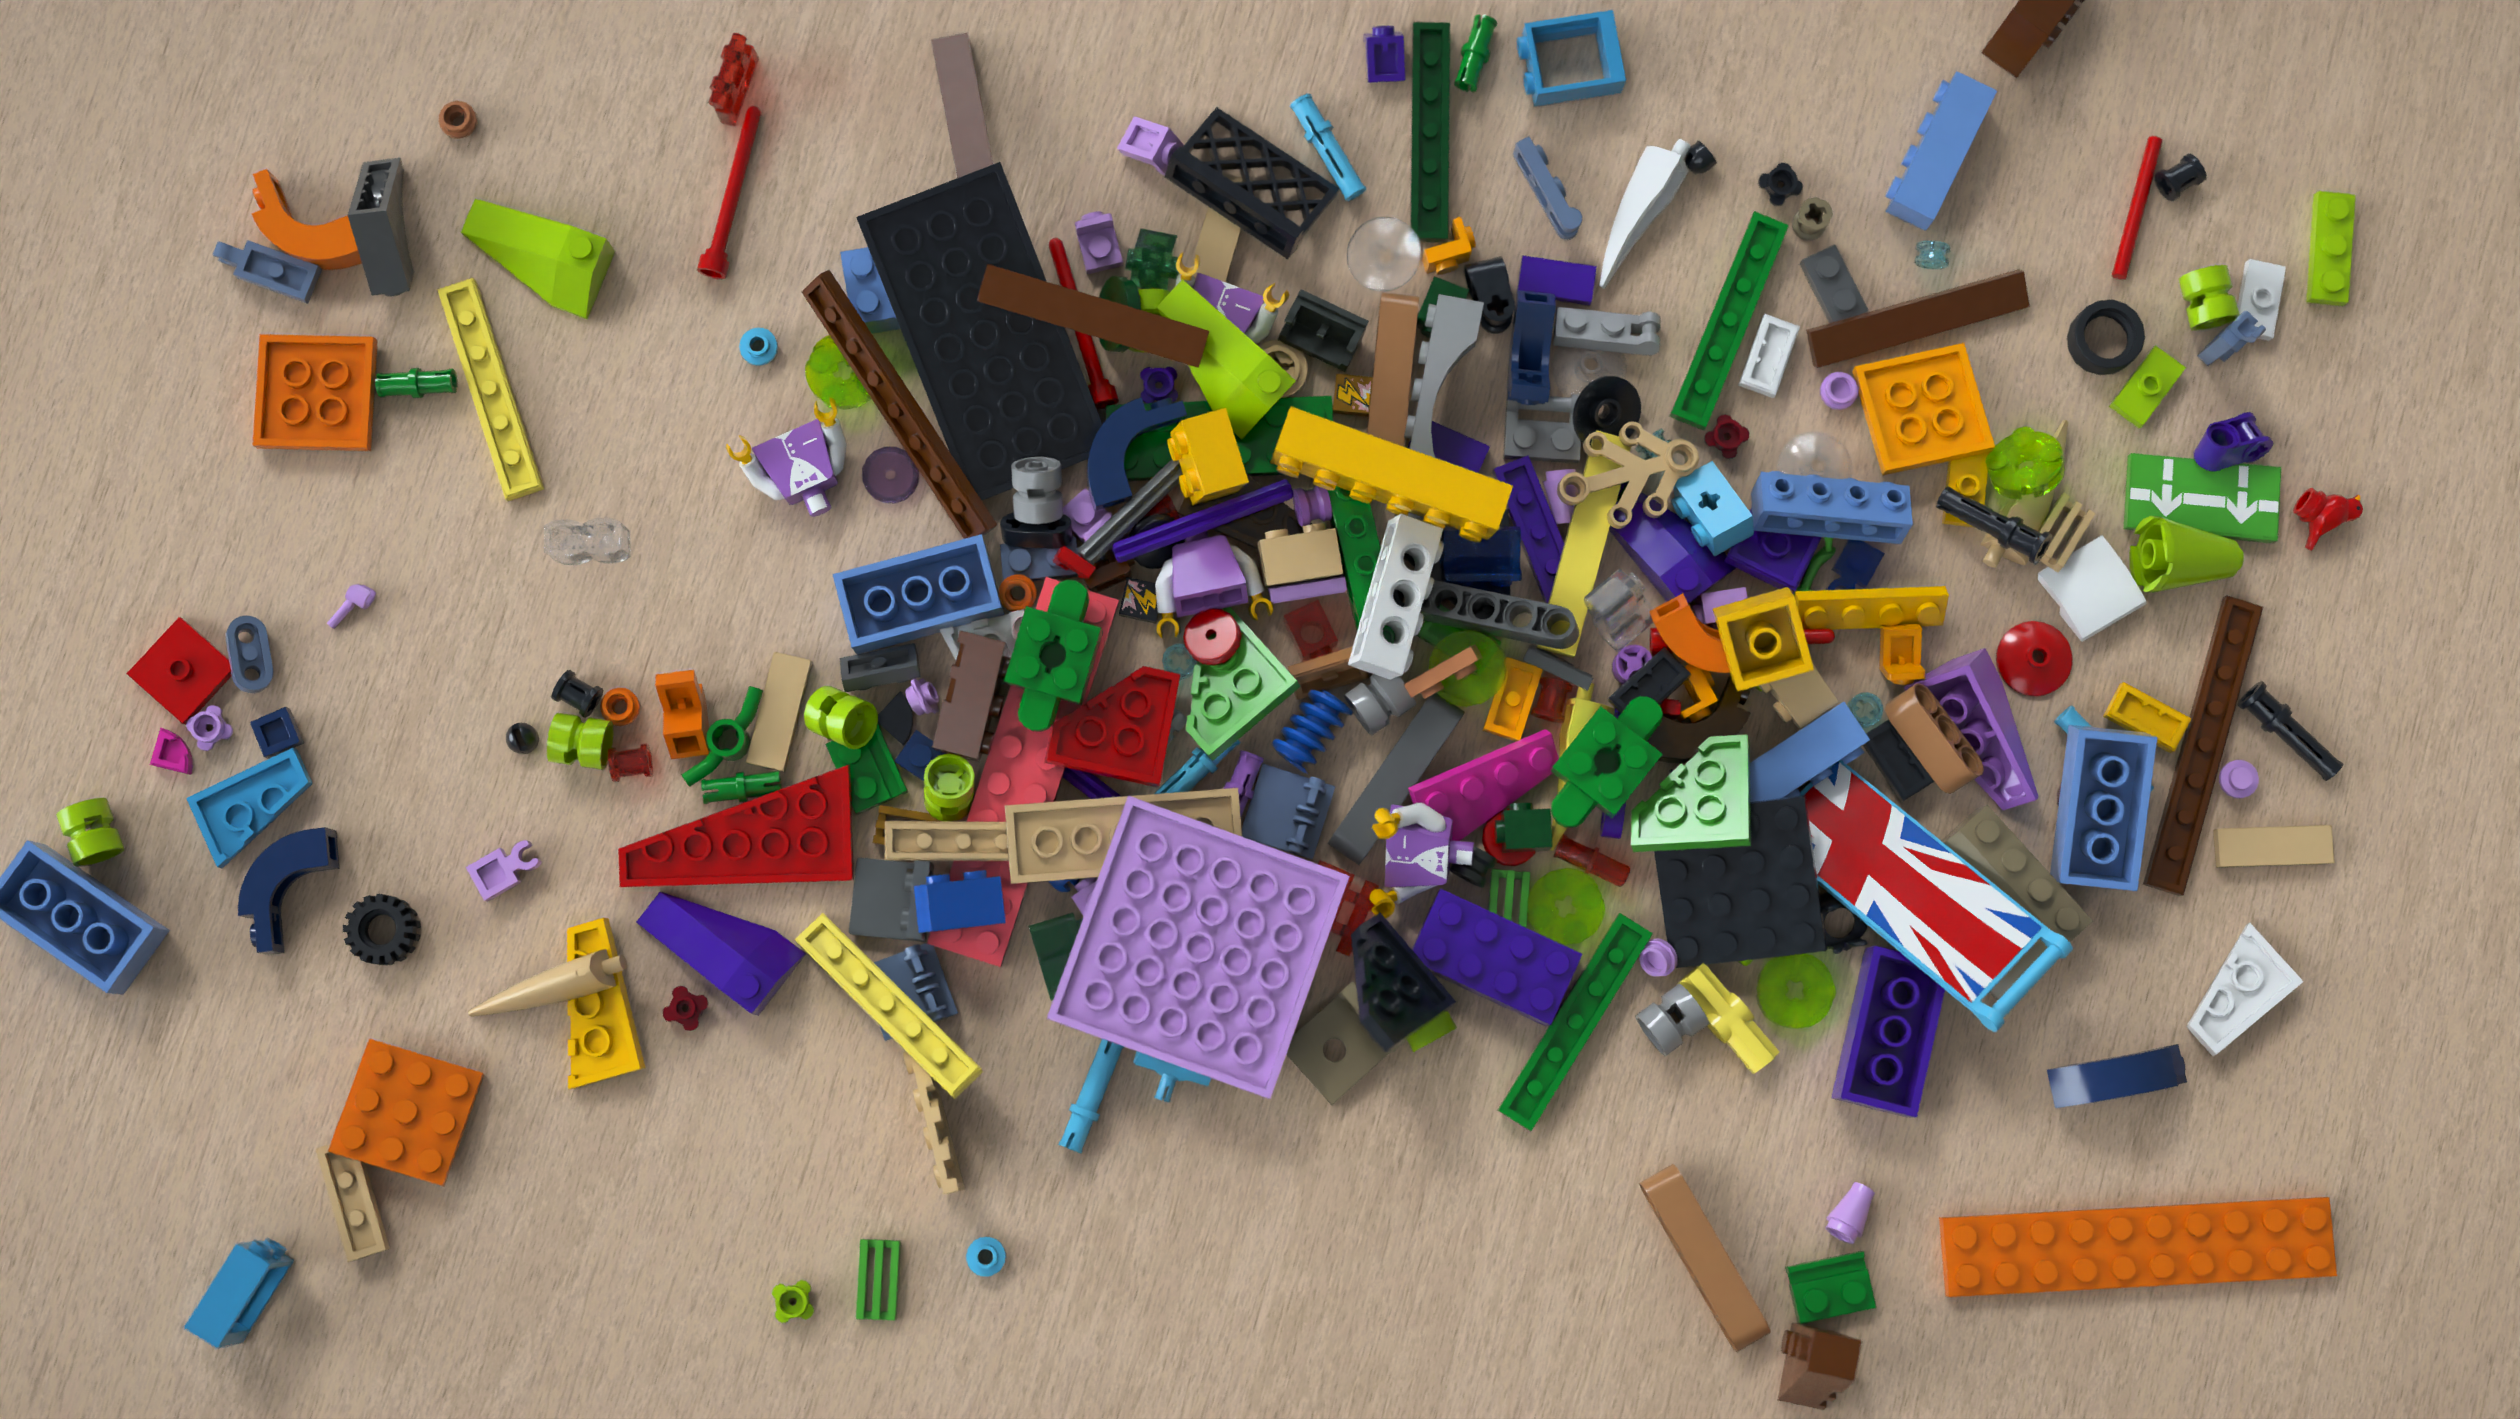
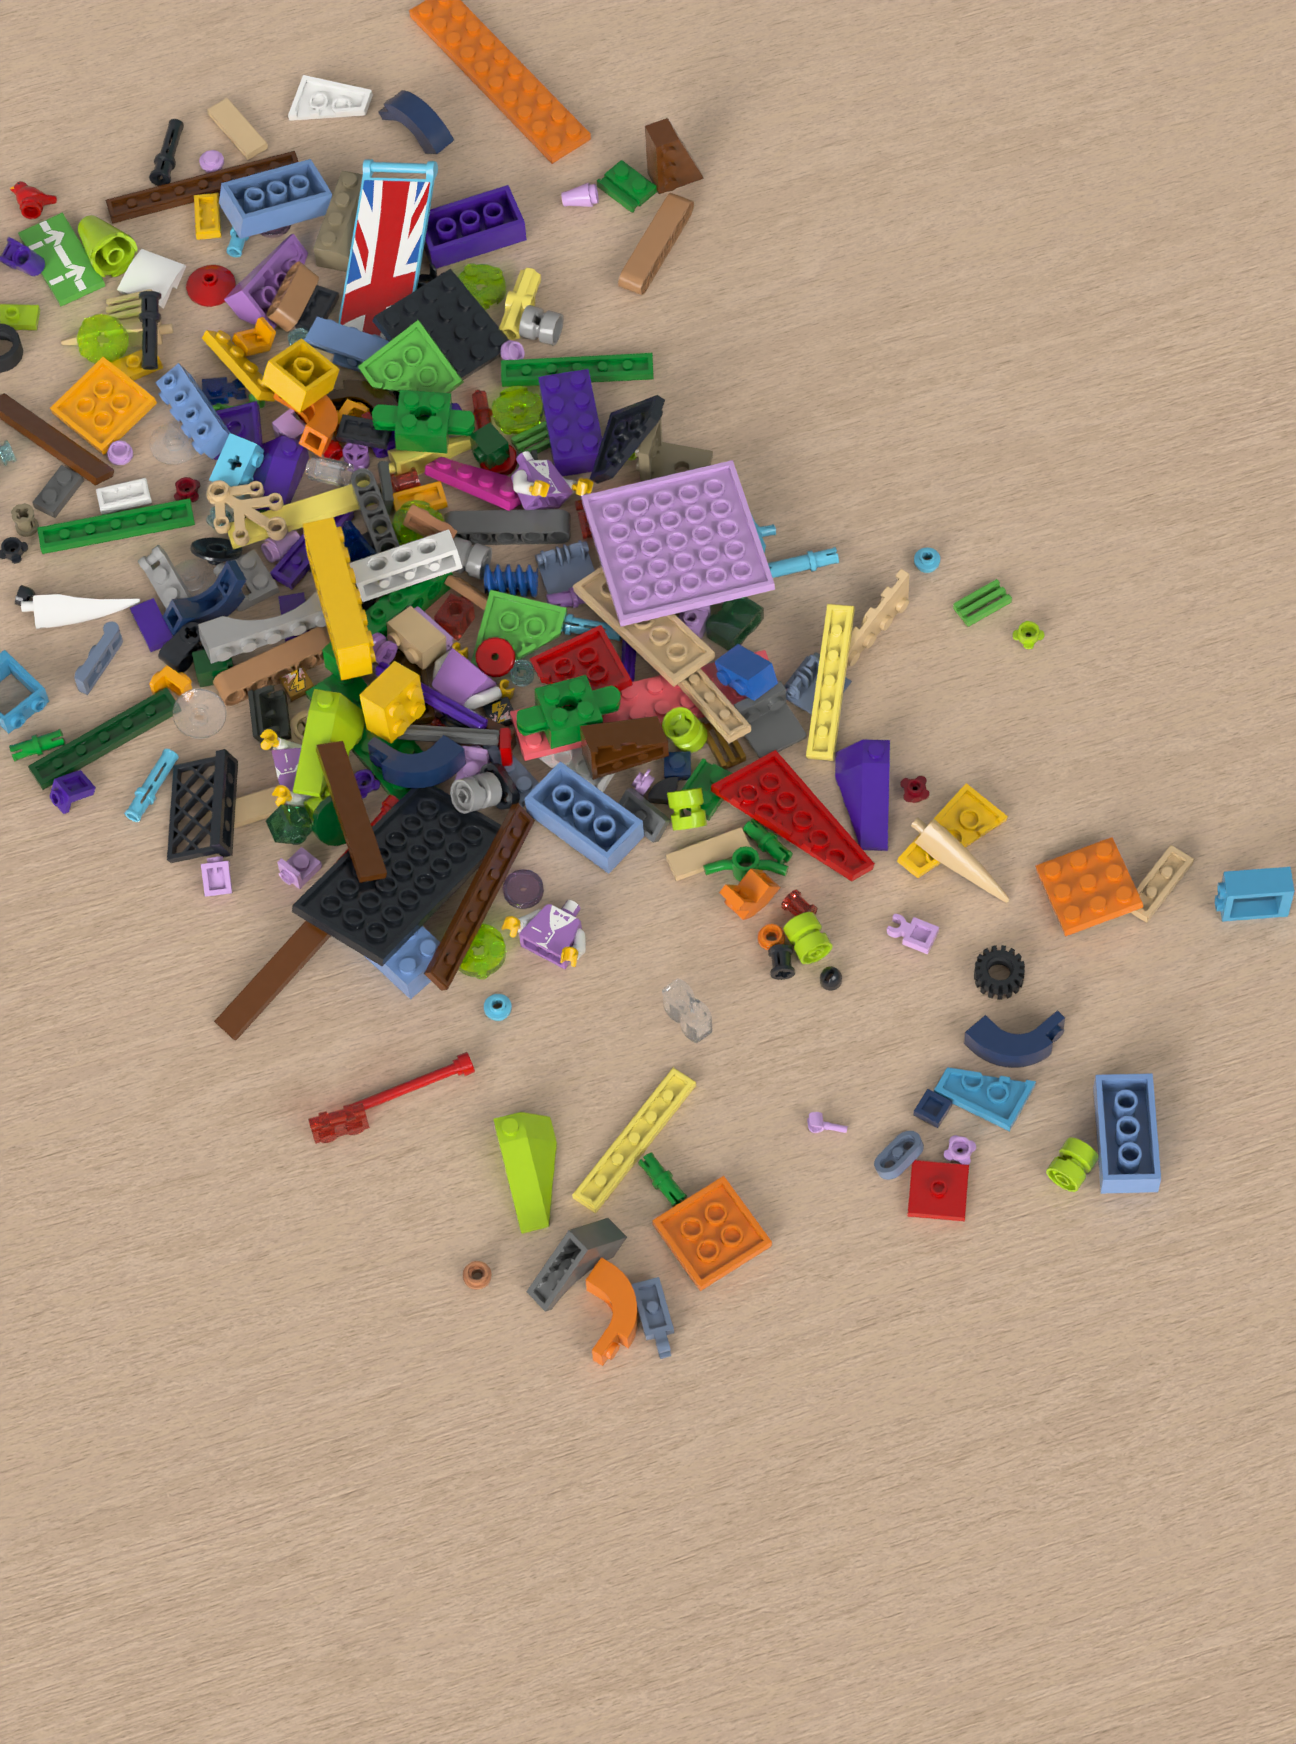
camera: 115 degrees left, 20 degrees down
dark pink tile [150,728,193,775] -> none
orange plate [998,574,1037,612] -> none

